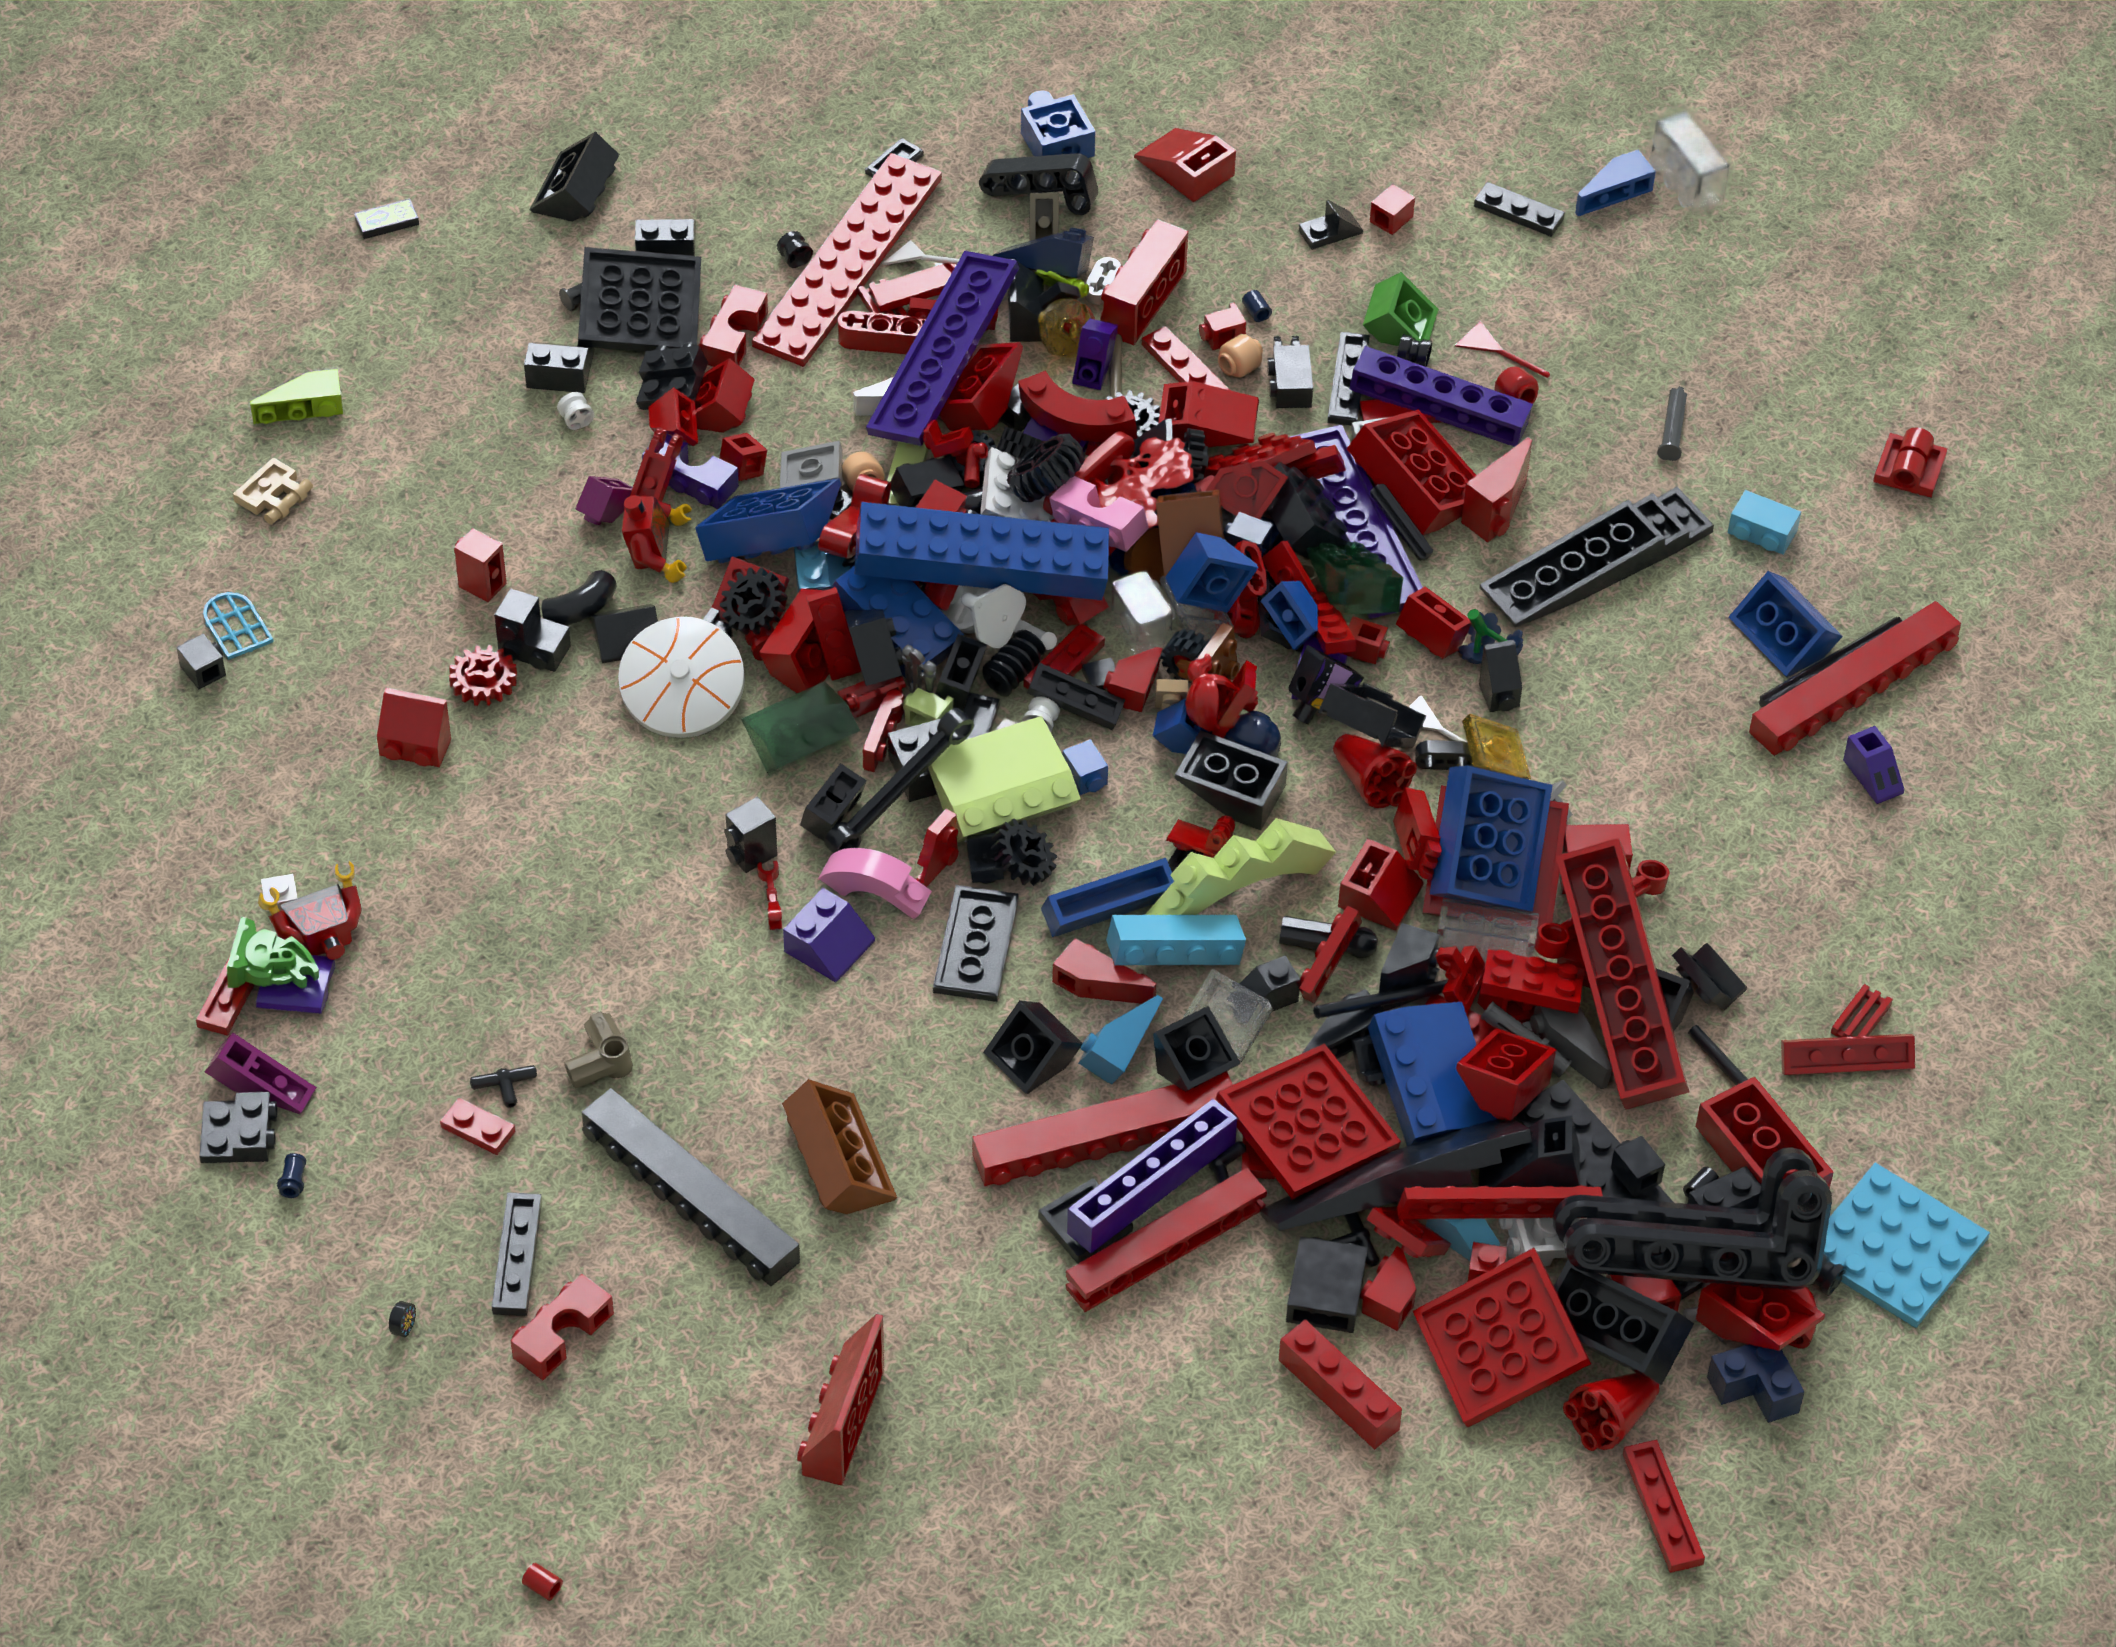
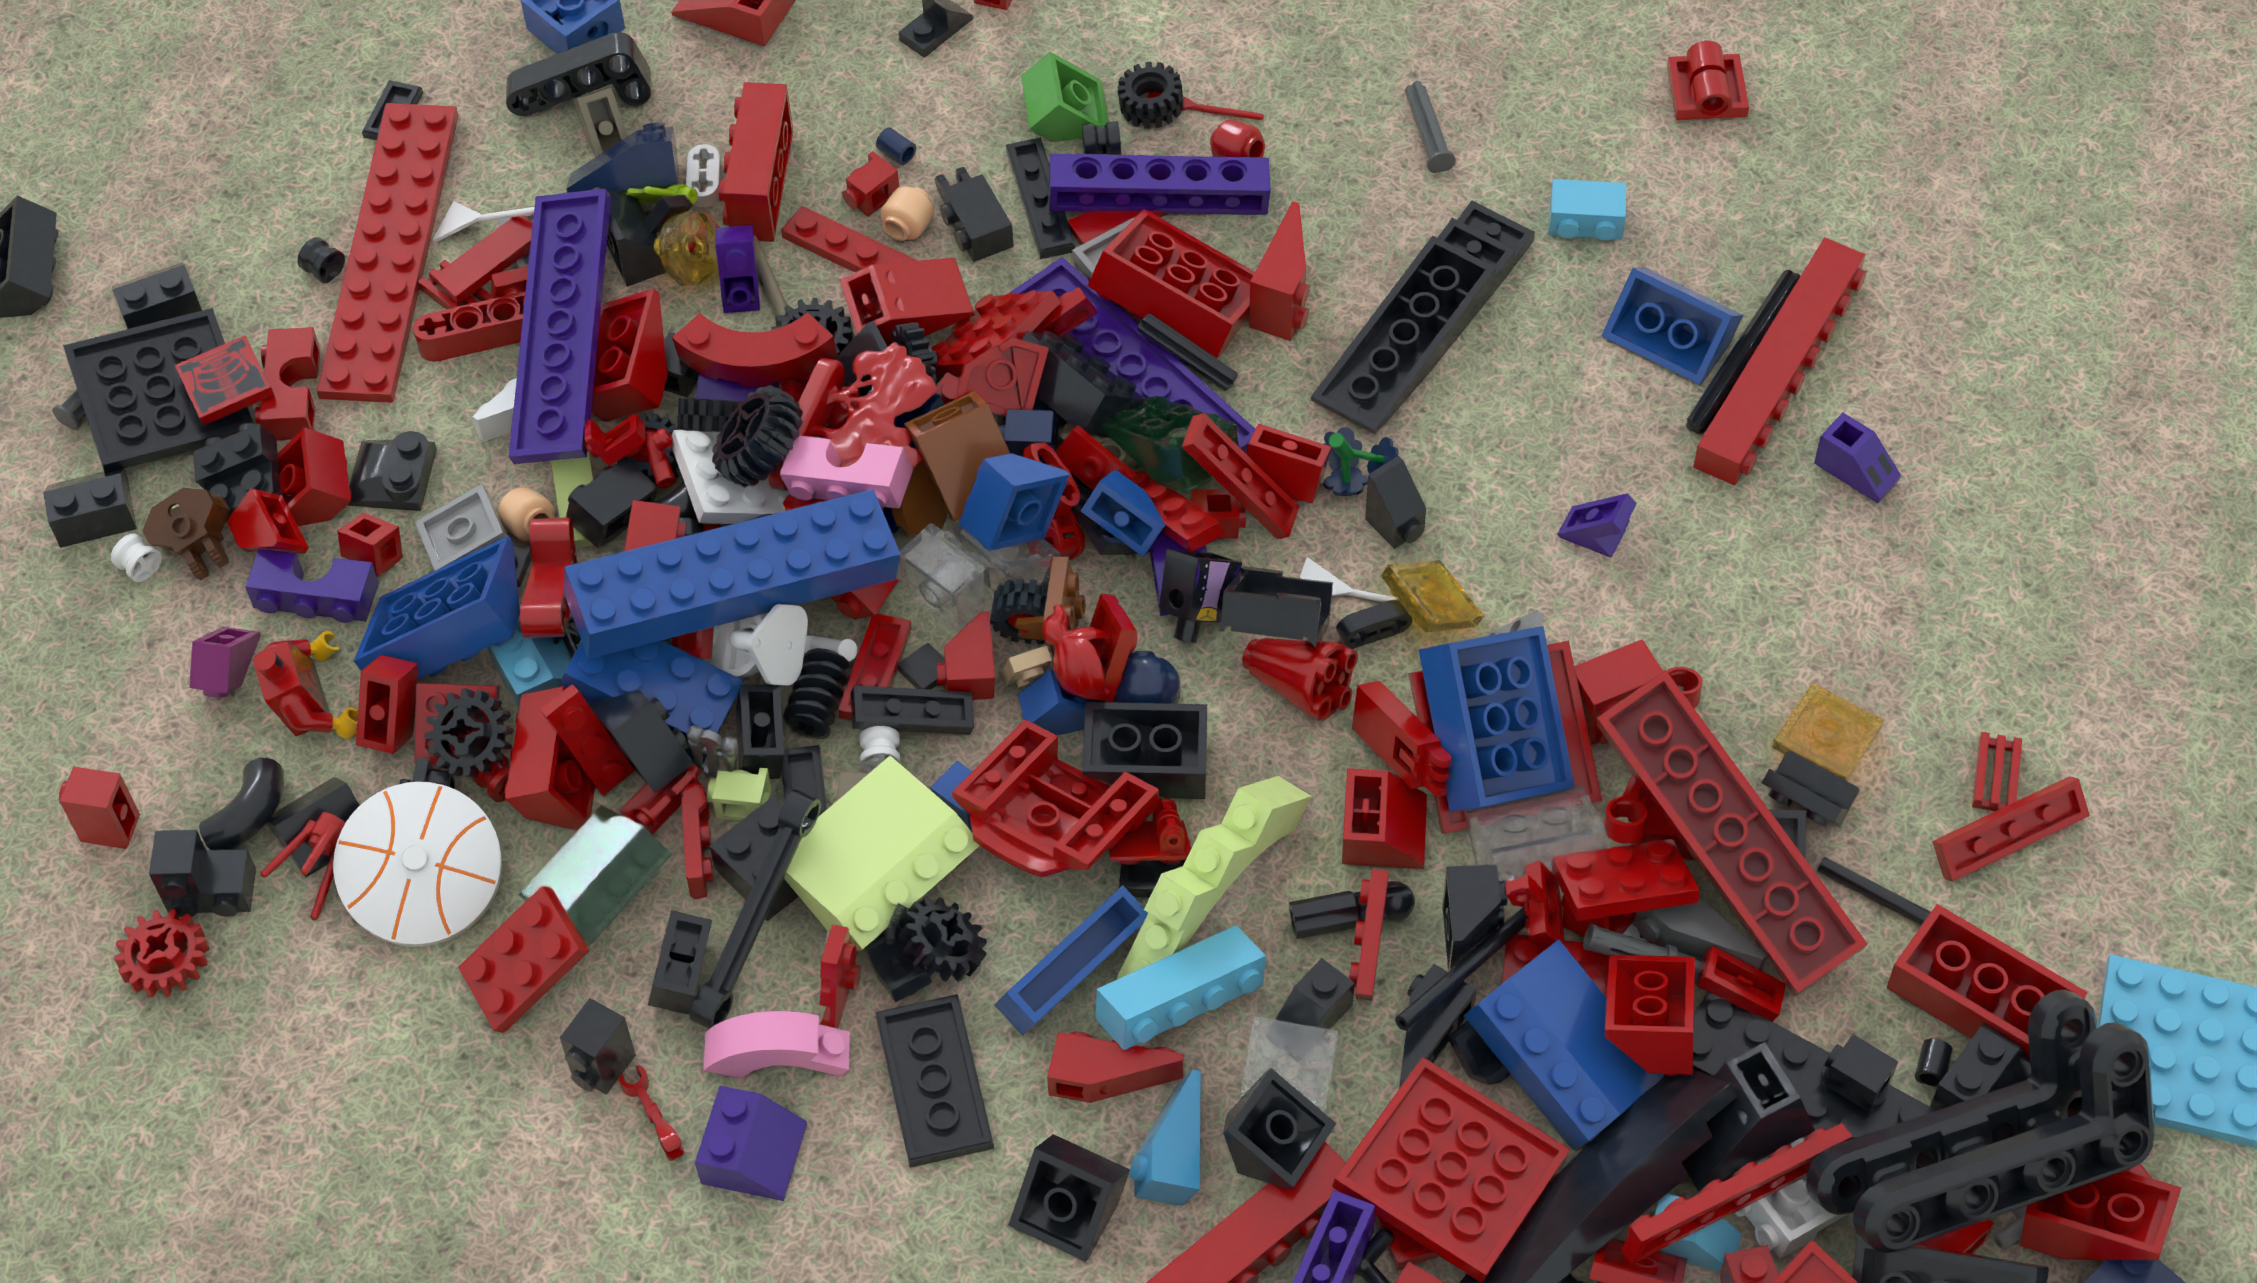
camera: 20 degrees left, 5 degrees up
red slope [377,688,451,768] -> none
red hinge [630,427,683,502] -> none
none -> reddish brown hinge [143,487,230,581]
none -> tile [174,335,274,426]
none -> red plant [260,812,345,920]
none -> black slope [347,431,437,511]
none -> red brick [356,655,418,754]
none -> red plate [458,886,589,1033]
none -> black leg [883,903,908,944]
none -> red slope [952,719,1159,877]
none -> black tyre [1117,62,1184,129]
none -> red plate [1182,413,1300,539]
none -> dark purple slope [1557,493,1637,557]
none -> red tile [1697,946,1786,1022]
none -> clear yellow plate [1772,682,1884,781]

